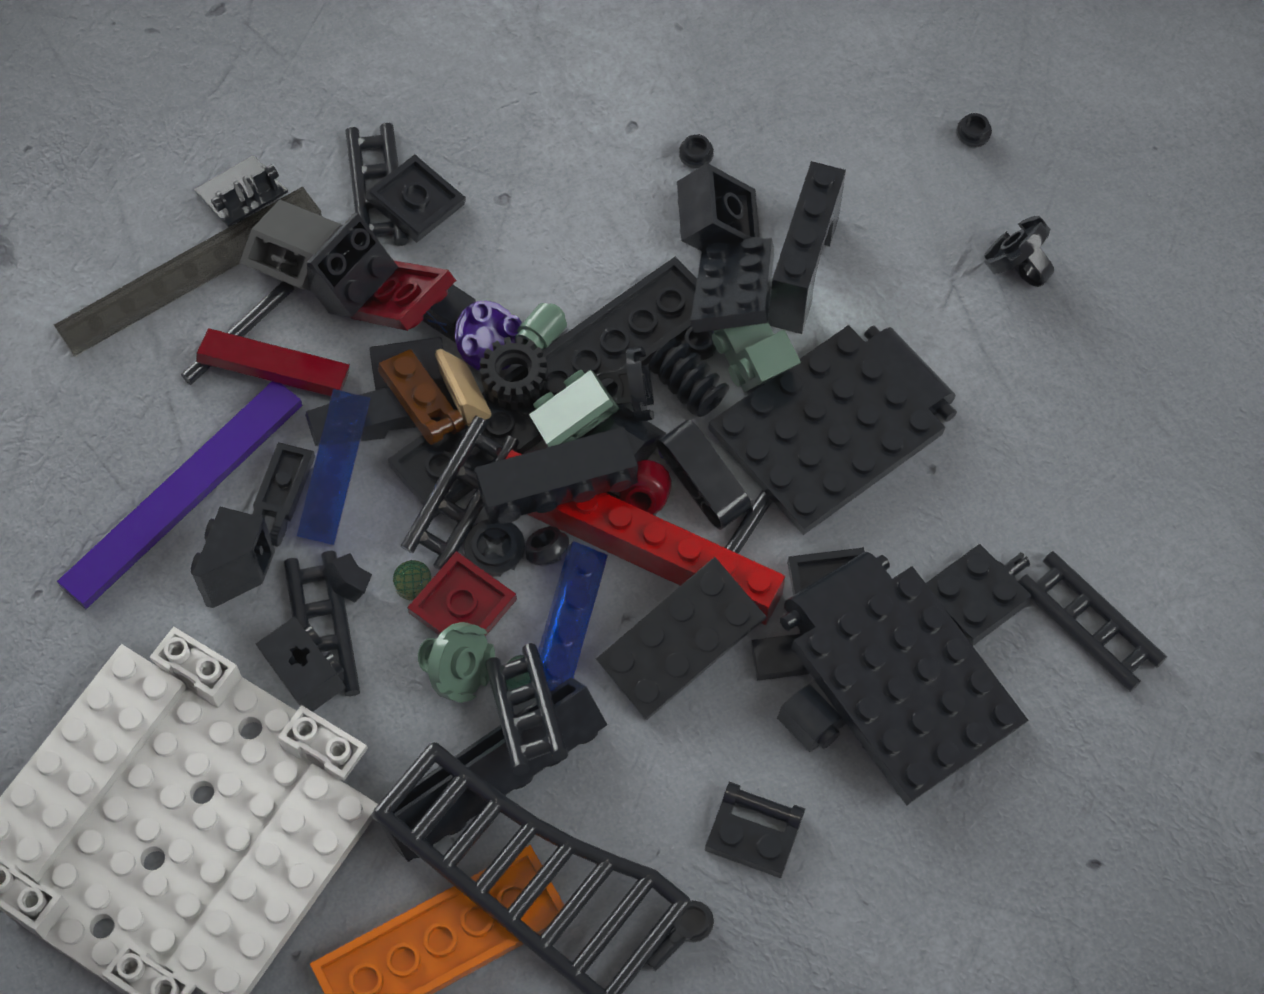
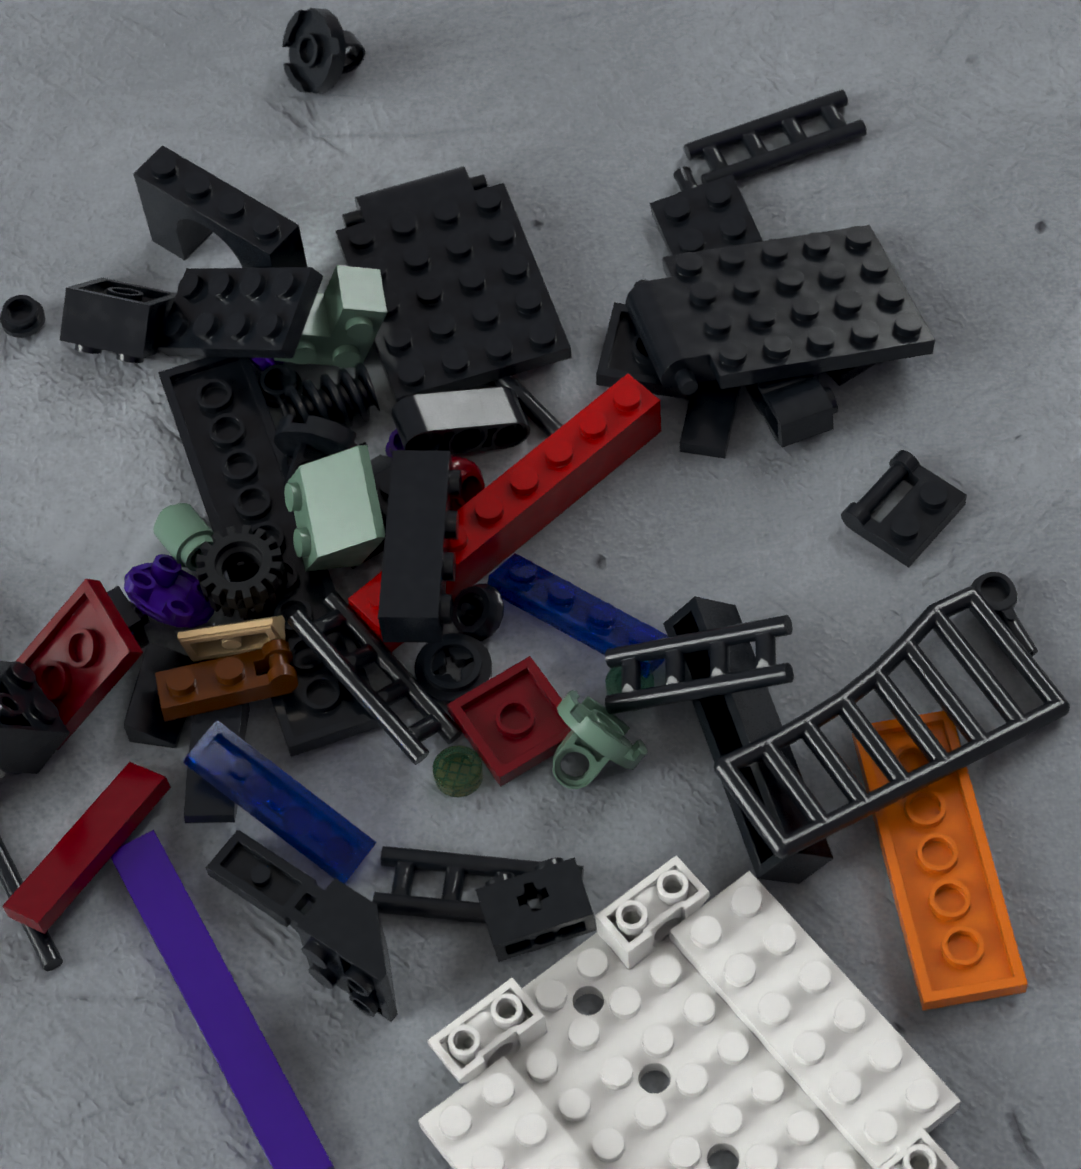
camera: 65 degrees left, 5 degrees down
black piece [322,553,372,603] -> none
black plate [596,557,767,720] -> none
black plate [957,113,992,147] -> none

